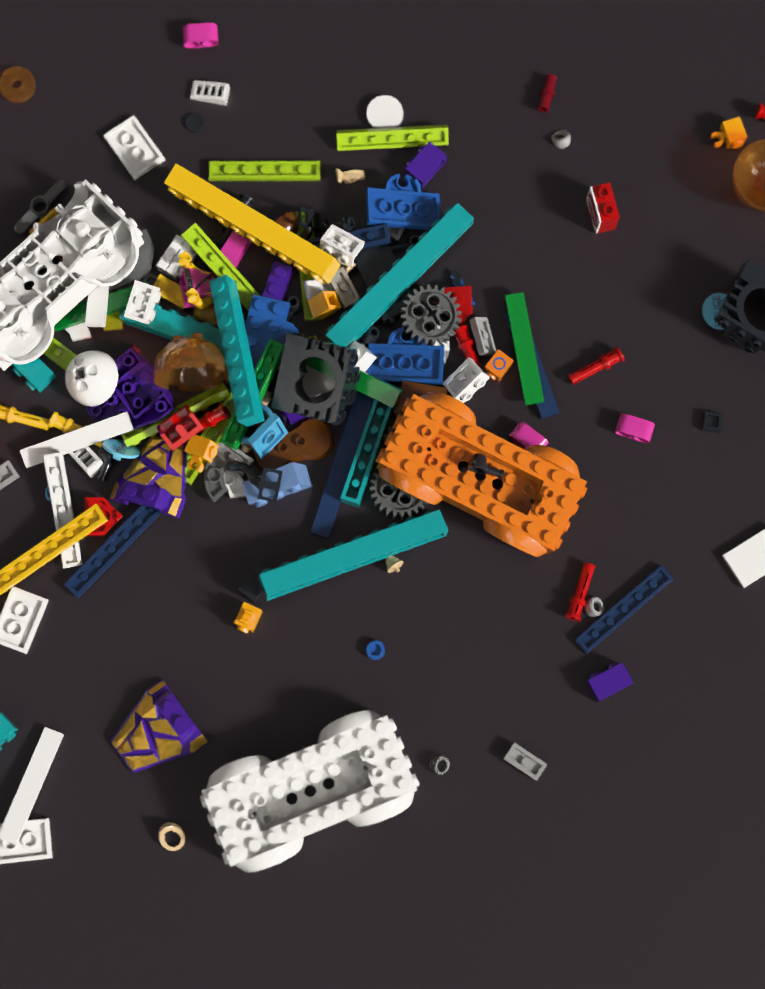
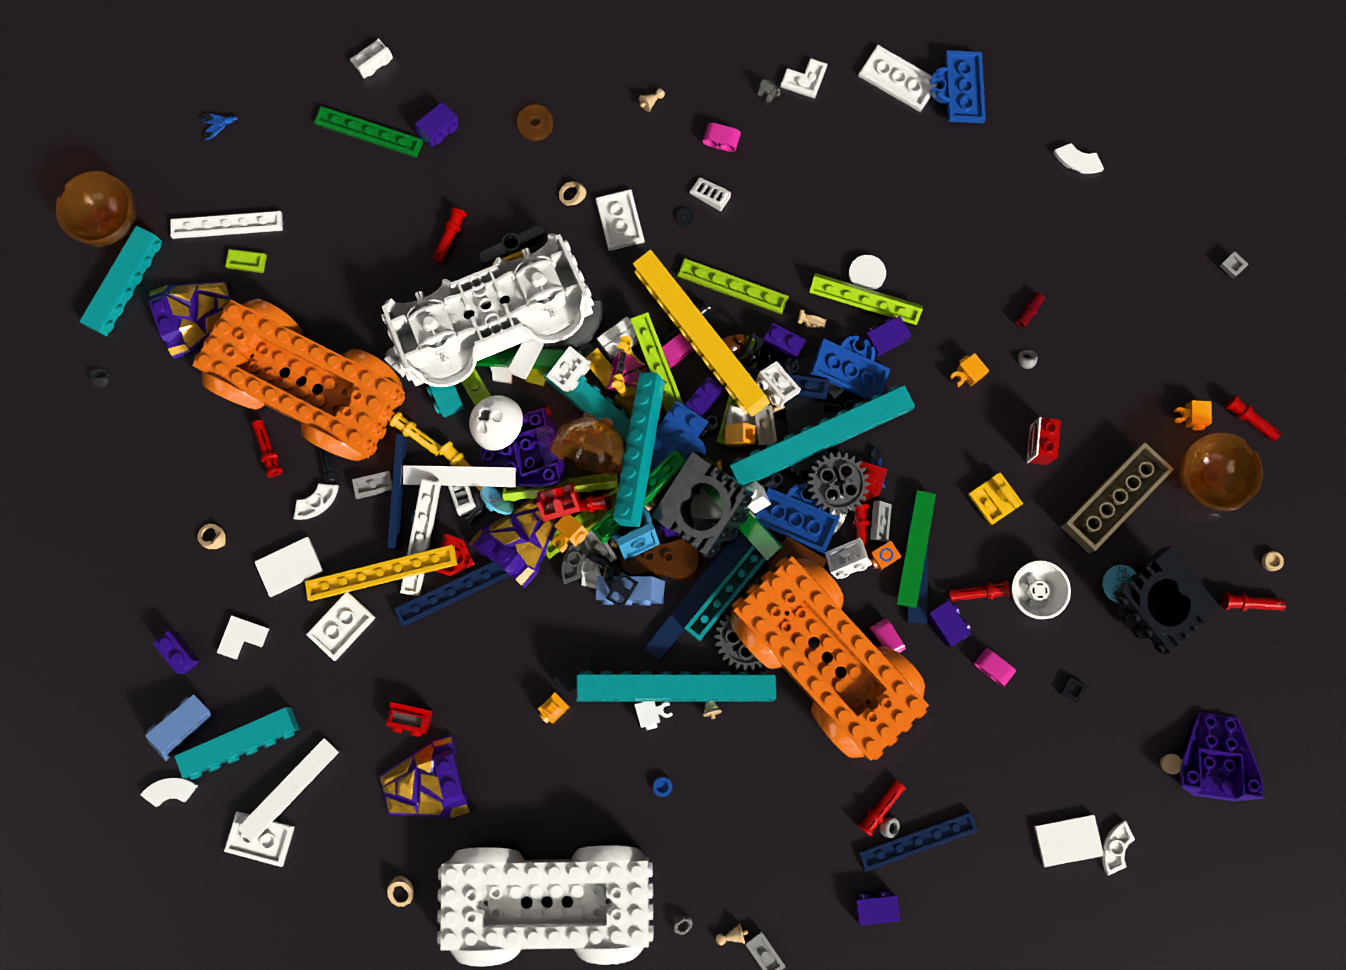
camera: 25 degrees right, 0 degrees up
black bar [467,453,504,479] -> none
none -> red window [386,702,433,737]
none -> dark blue tile [387,434,407,551]
none -> tan piece [559,181,586,206]
none -> white brick [635,702,673,731]
none -> tan piece [639,89,665,112]
none -> tan piece [716,923,748,945]
none -> dark purple brick [763,323,806,359]
none -> dark purple brick [927,601,971,647]
none -> light orange brick [950,353,989,387]
none -> yellow plate [968,472,1023,526]
none -> white piece [1011,561,1071,619]
none -> dark tan brick [1060,442,1174,554]

